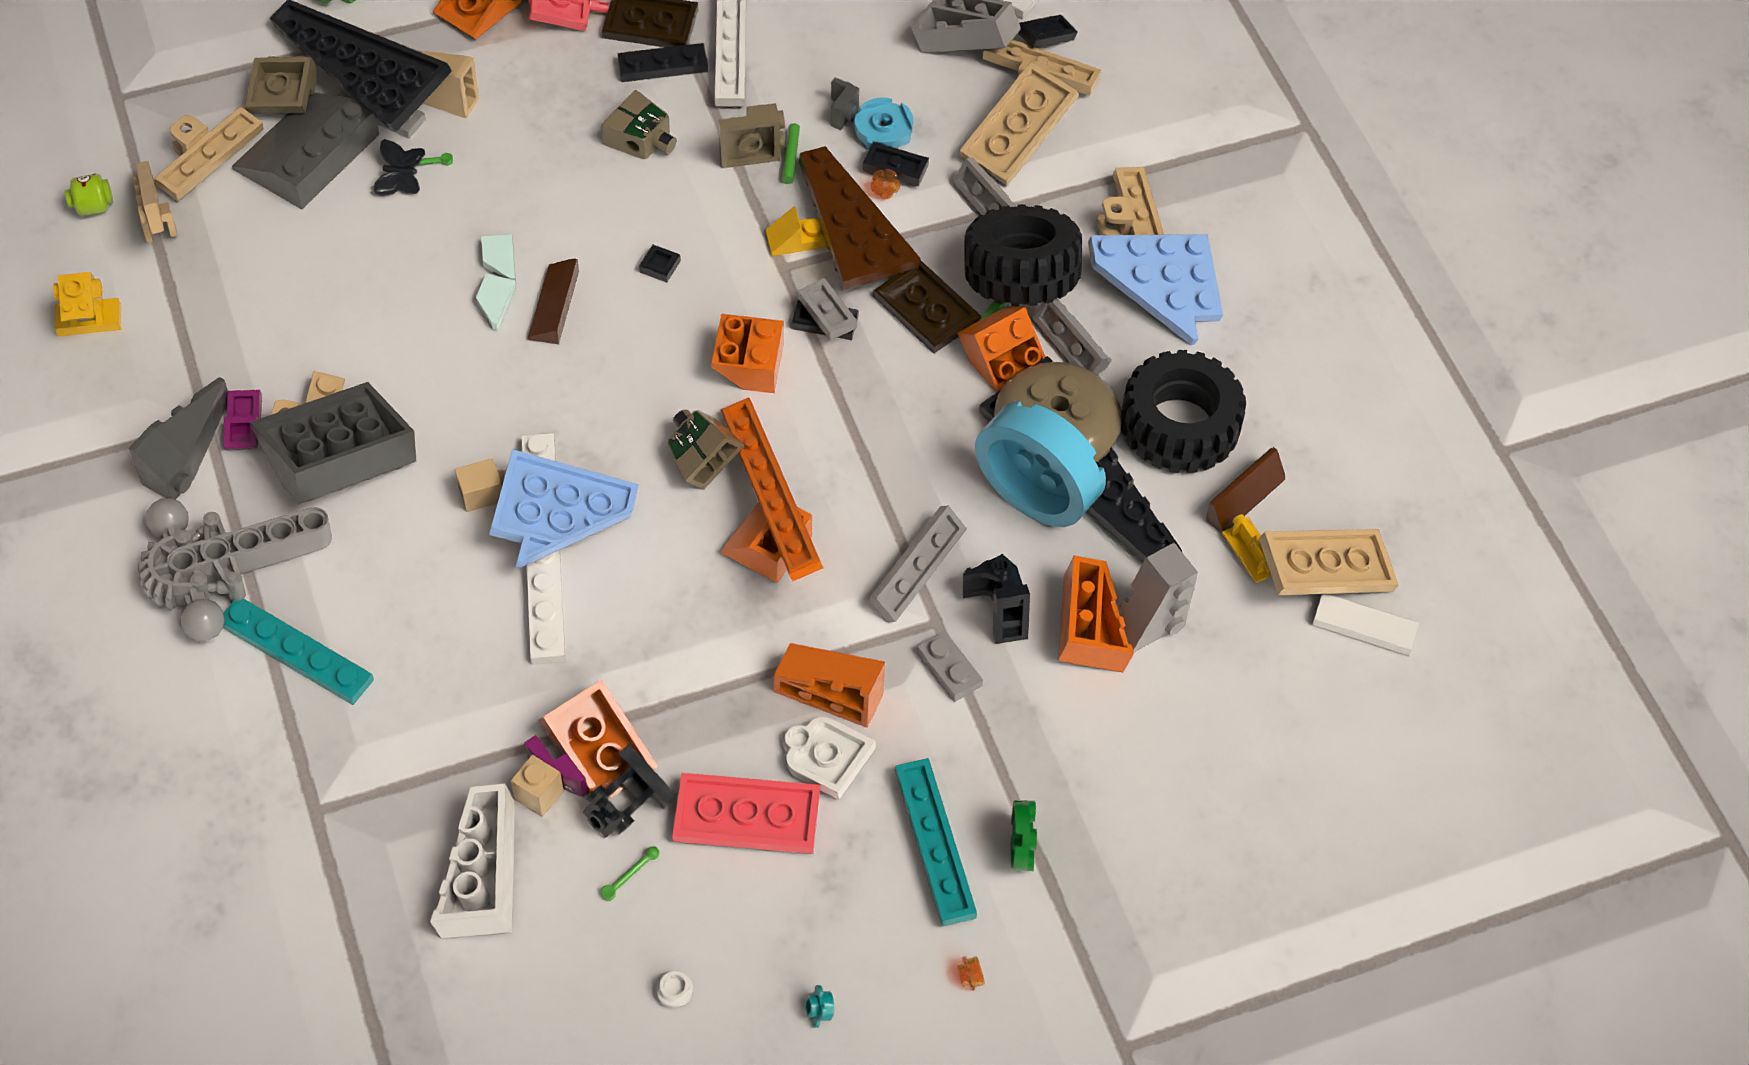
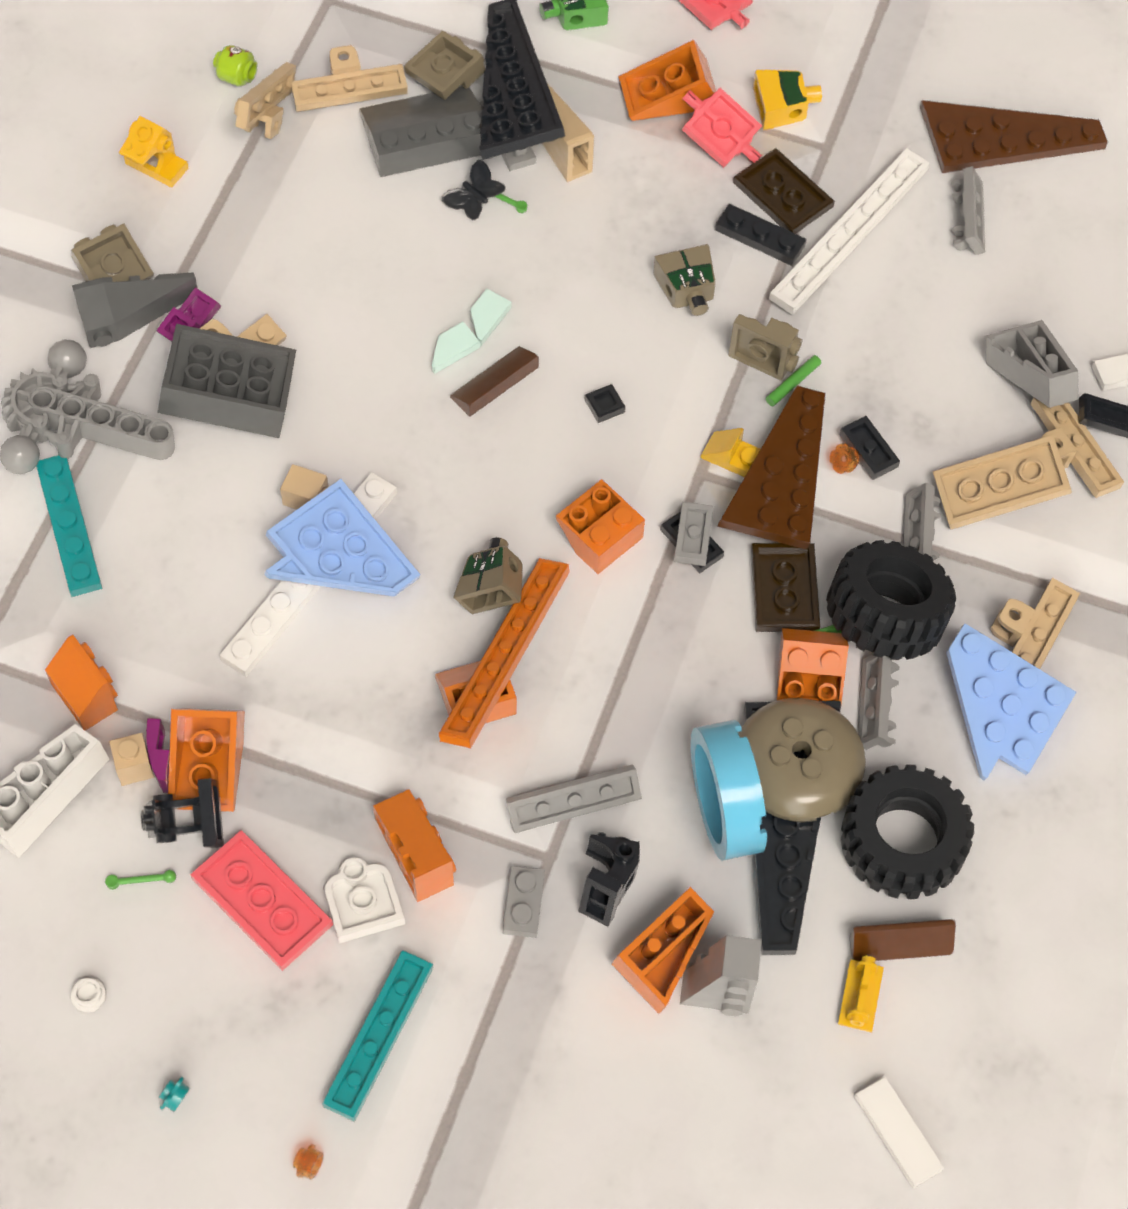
camera: 40 degrees right, 5 degrees up
dark grey bracket [831,77,859,130] -> none
medium azure plate [854,97,913,150] -> none
green plate [1010,800,1037,871] -> none
tan plate [1259,529,1399,595] -> none
none -> orange slope [45,635,118,731]
none -> dark tan plate [71,224,154,282]

